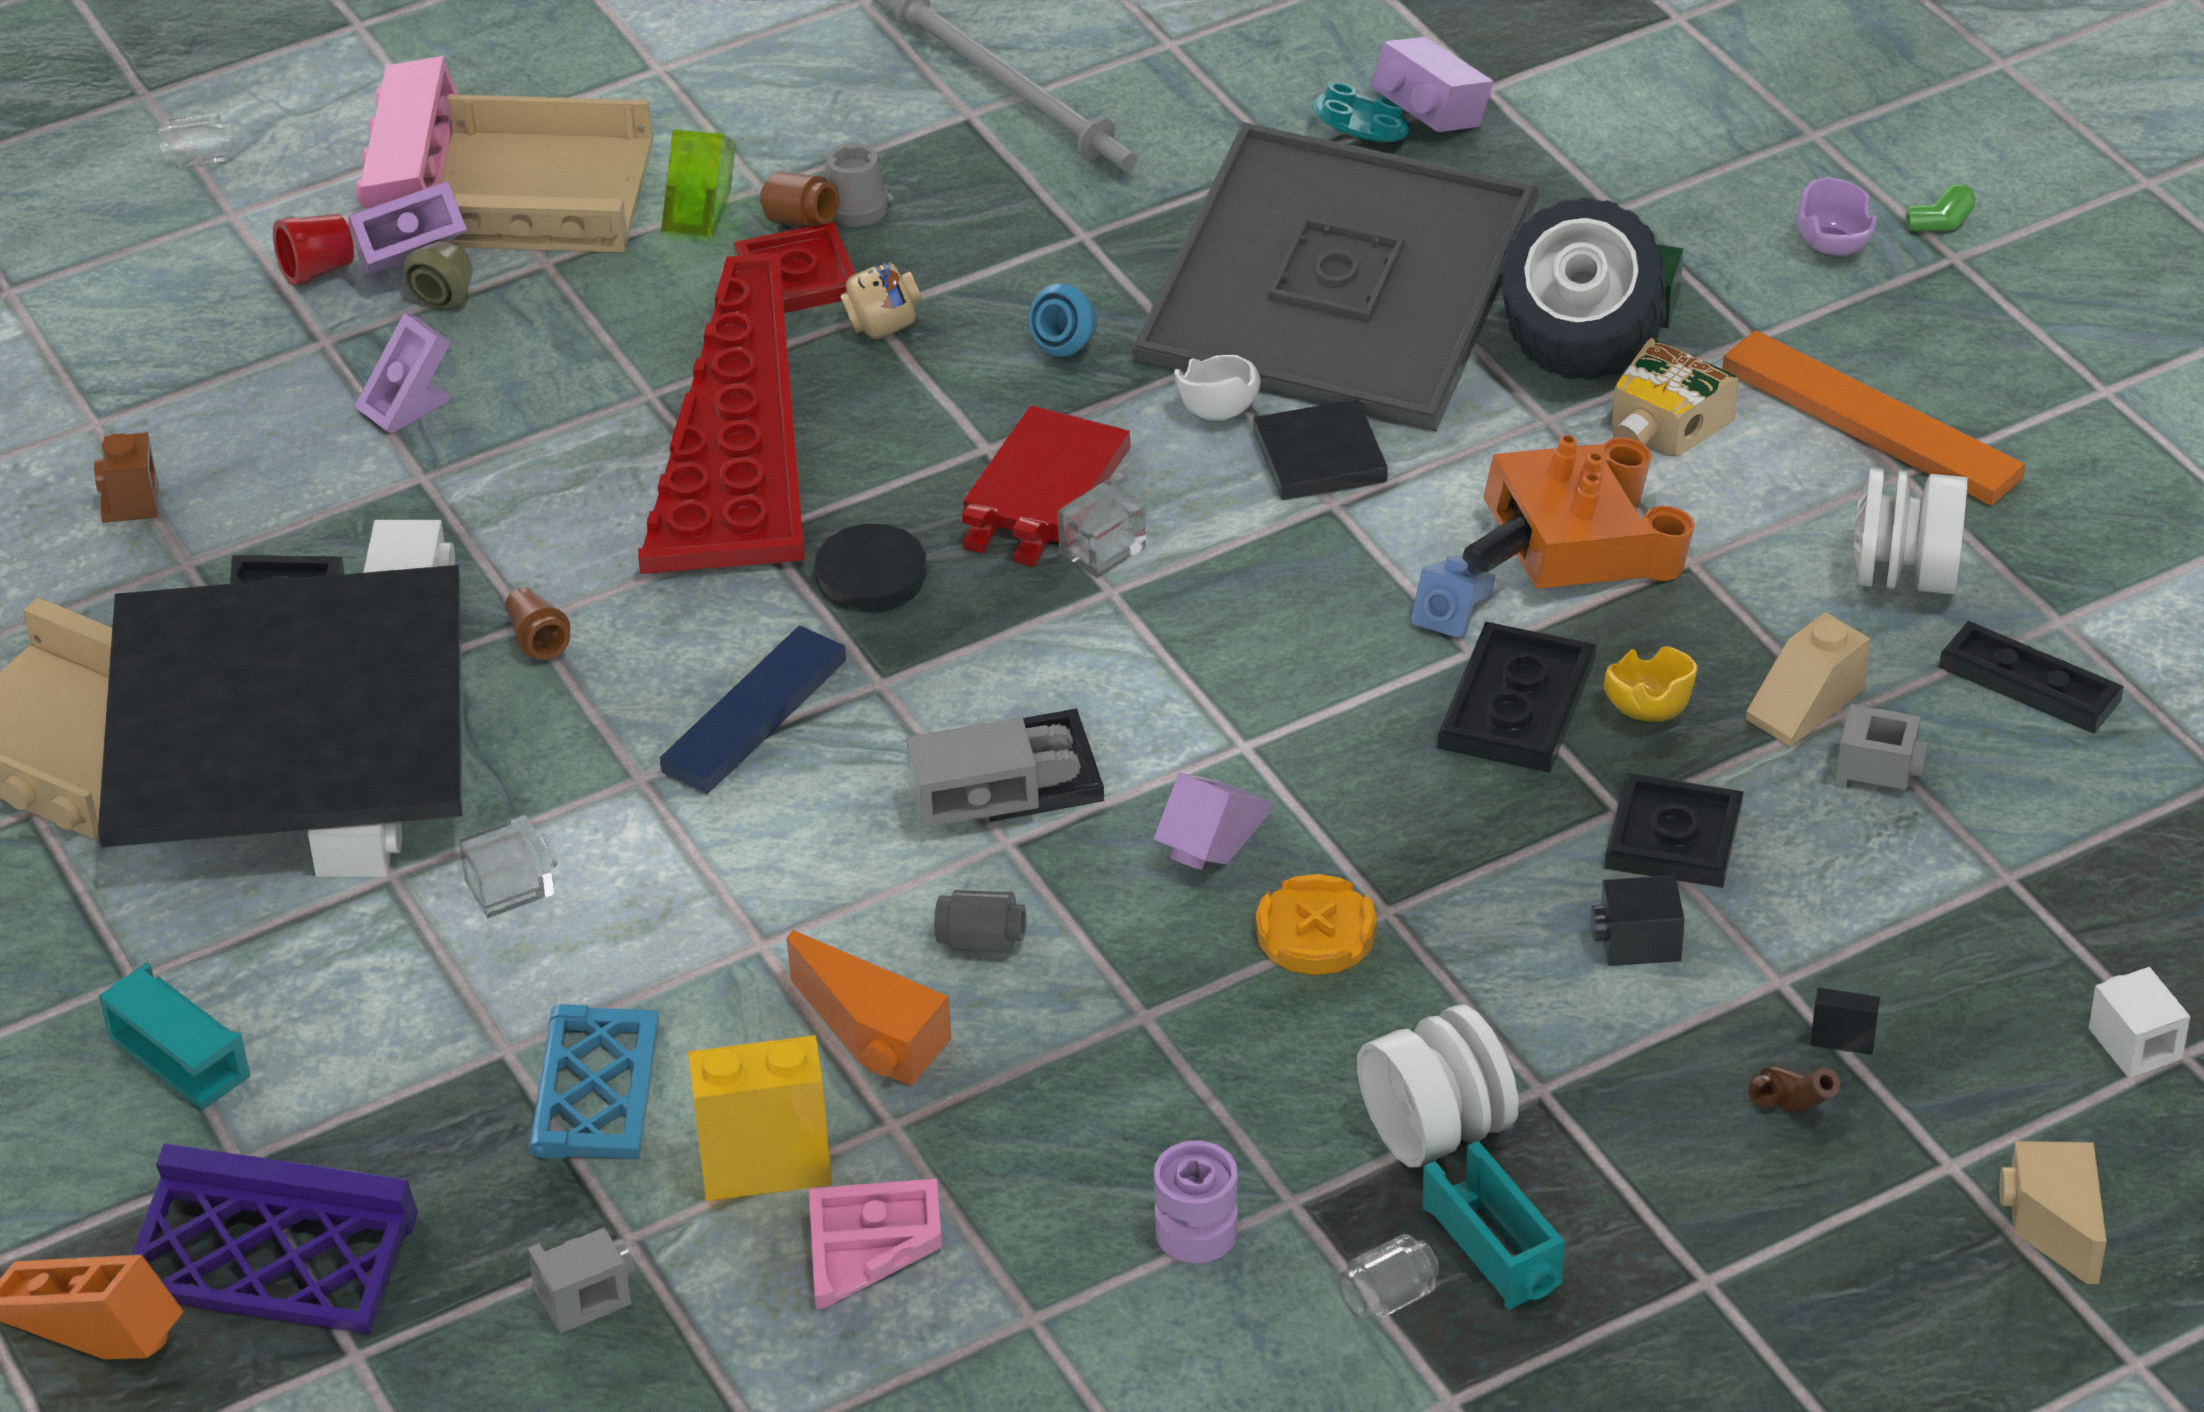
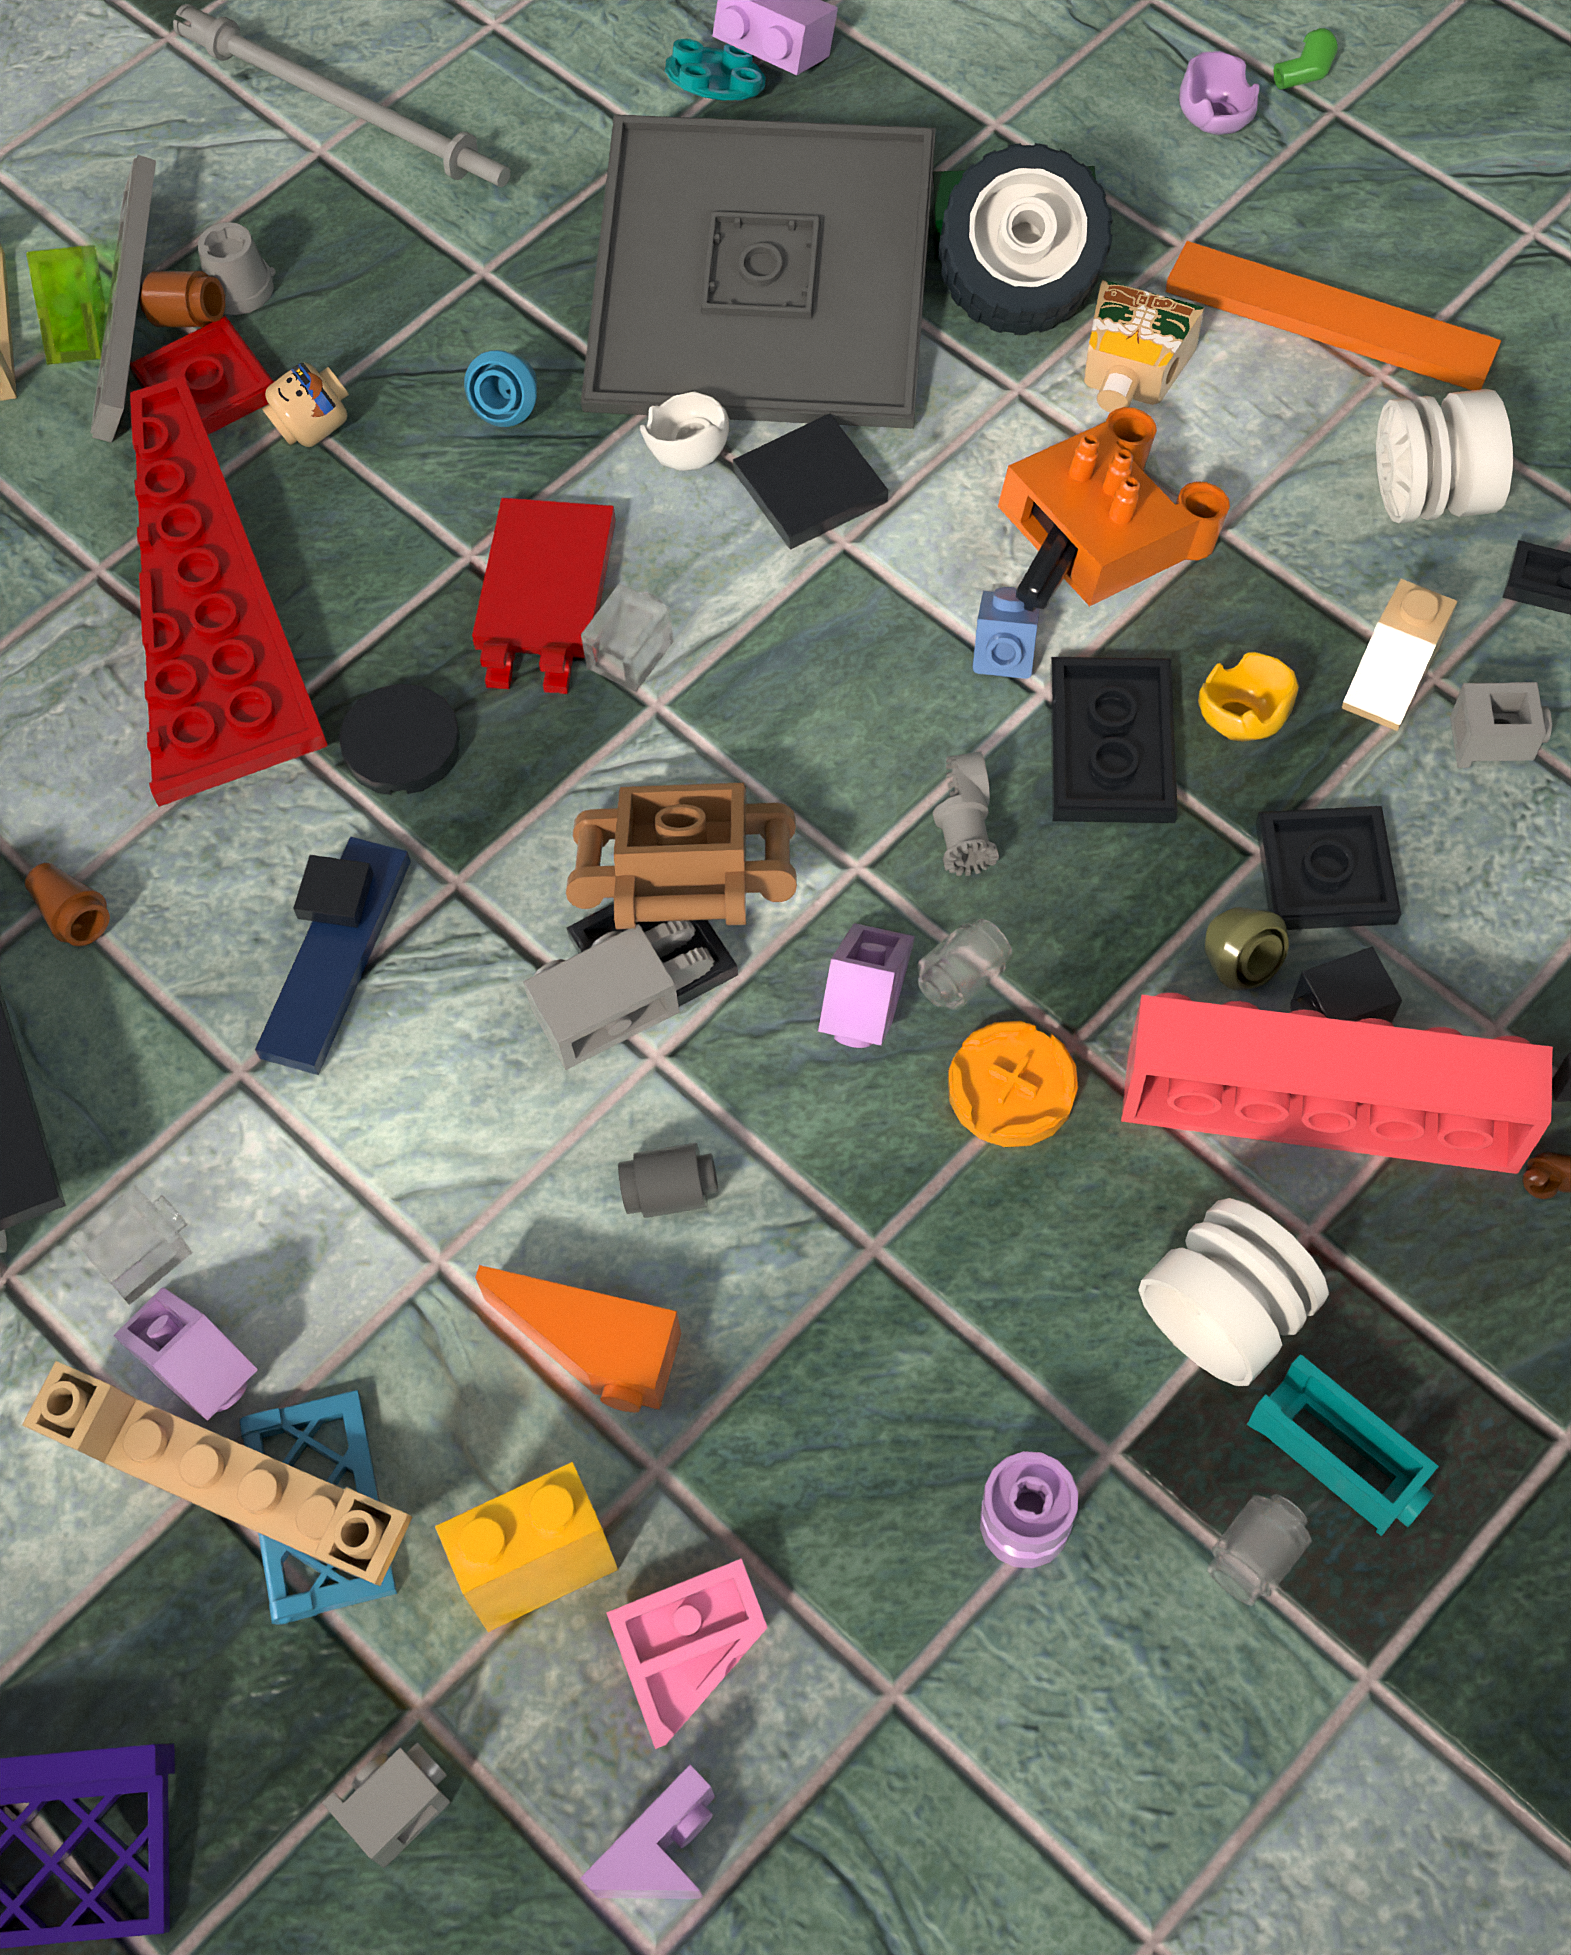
camera: 15 degrees left, 20 degrees up
none -> tan slope [22,1361,413,1586]
none -> light grey tile [90,155,156,443]
none -> lavender slope [113,1287,258,1421]
none -> black tile [293,855,374,928]
none -> medium nougat brick [566,783,797,929]
none -> lavender slope [580,1765,715,1899]
none -> clear brick [918,919,1012,1010]
none -> light grey connector [933,752,999,876]
none -> coral brick [1121,993,1553,1174]
none -> olive cone [1205,907,1289,991]

